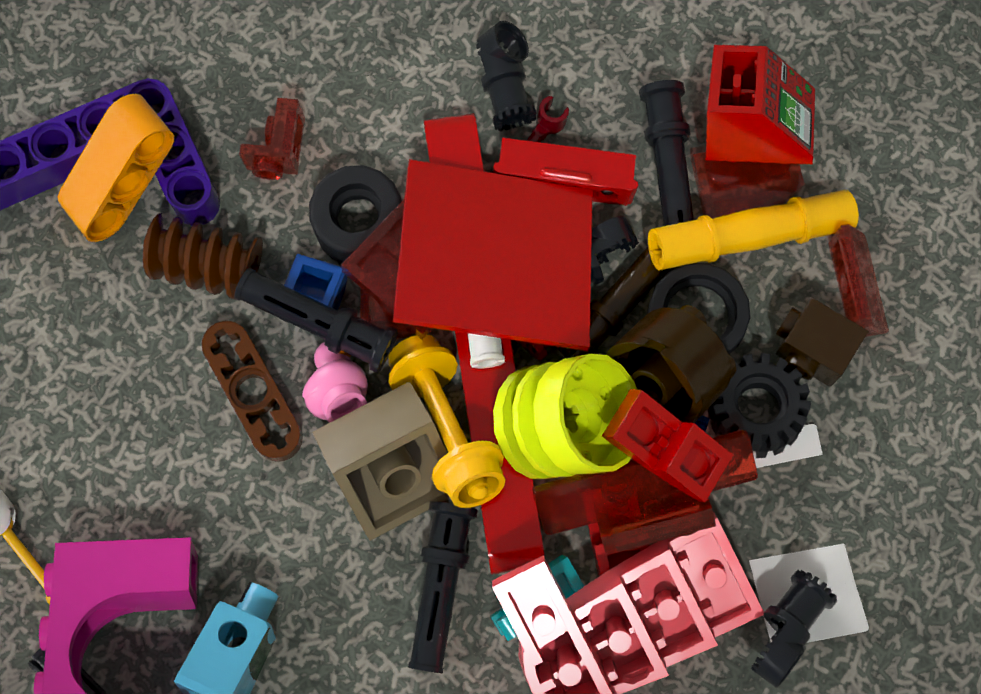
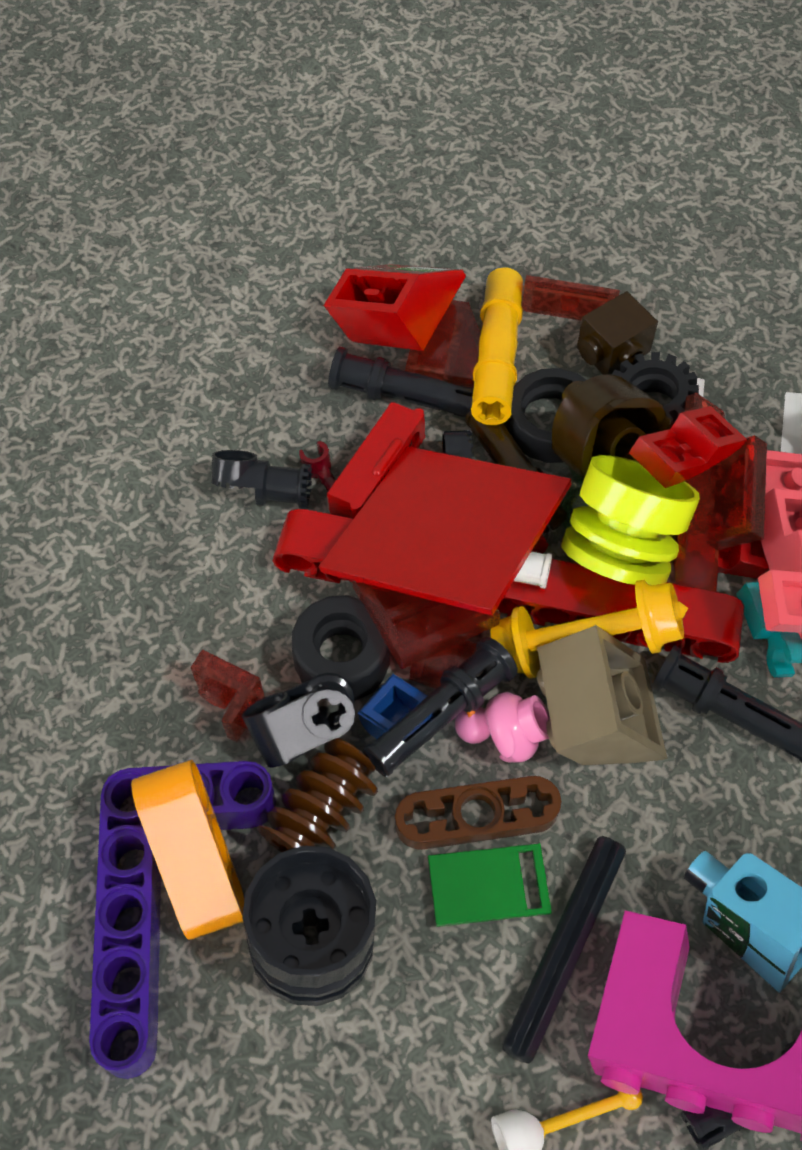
camera: 70 degrees left, 15 degrees down
none -> piece [241,673,355,768]
none -> black wheel [242,846,376,1006]
none -> green piece [428,844,552,927]
none -> black axle [502,836,626,1064]

